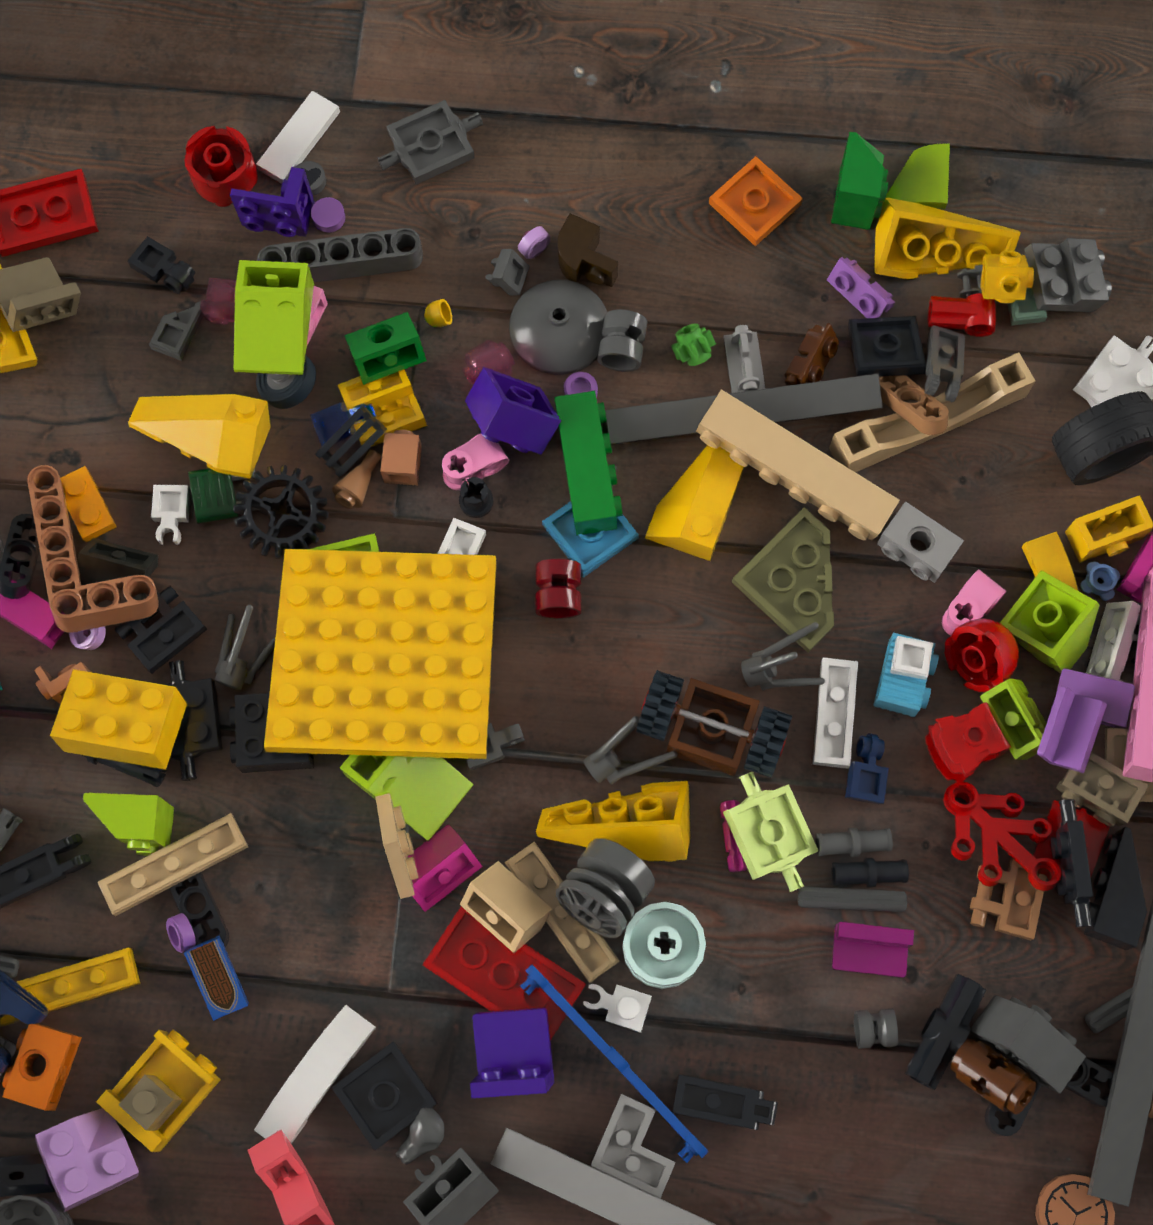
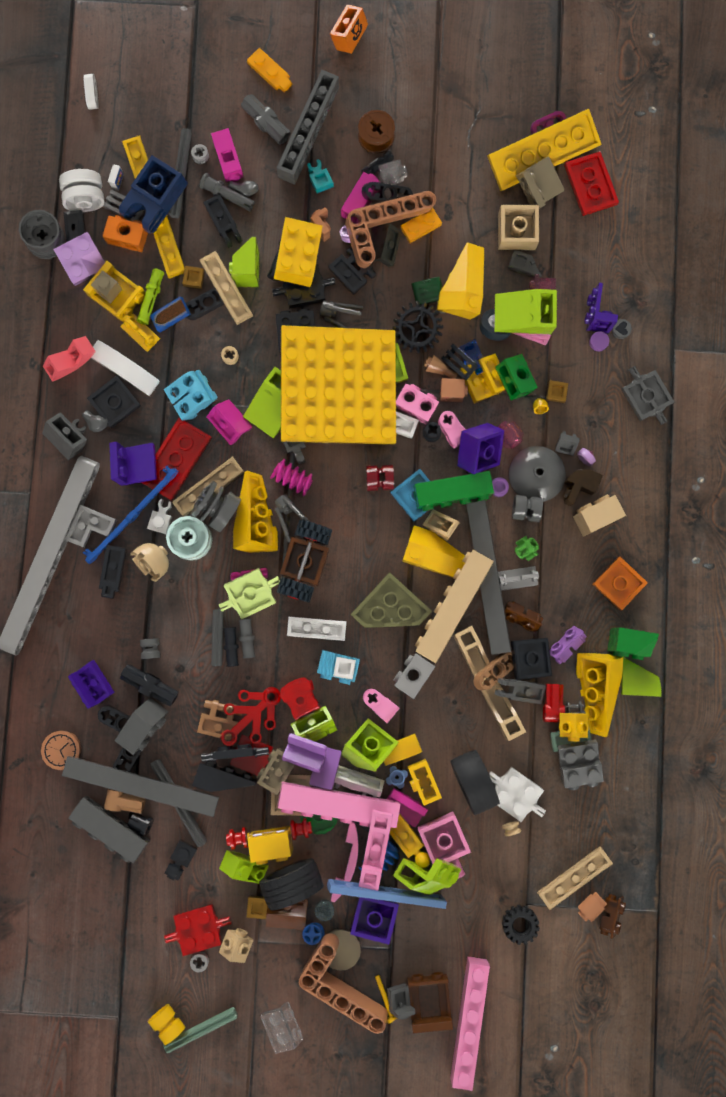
camera: 85 degrees right, 10 degrees up
black plate [128,236,196,294] -> none
white plate [151,485,191,545] -> none
medium lavender tile [166,913,196,953] -> none
red brick [184,126,258,207] -> none
white tile [256,91,340,184] -> none
dark grey beam [257,228,423,282] -> none
tan plate [375,793,418,899] -> none
tan brick [460,861,552,953] -> none
dark grey plant [741,622,825,691] -> none
magenta panel [832,922,914,978] -> none
dark blue plate [845,733,889,805] -> none
red cylinder [945,618,1019,692] -> none
reddish brown piece [950,1039,1037,1115] -> none
none -> dark purple bracket [68,660,115,709]
none -> yellow hinge [120,313,160,352]
none -> tan cylinder [131,543,169,582]
none -> lime pin [136,269,164,325]
none -> medium azure hips [164,370,218,421]
none -> pearl gold plate [182,266,205,289]
none -> tan bush [221,346,239,365]
none -> dark pink piece [270,459,313,497]
none -> bright pink brick [396,384,439,425]
none -> tan slope [423,509,460,541]
none -> tan brick [498,205,539,250]
none -> pearl gold plate [546,380,568,403]
none -> tan brick [573,494,626,537]

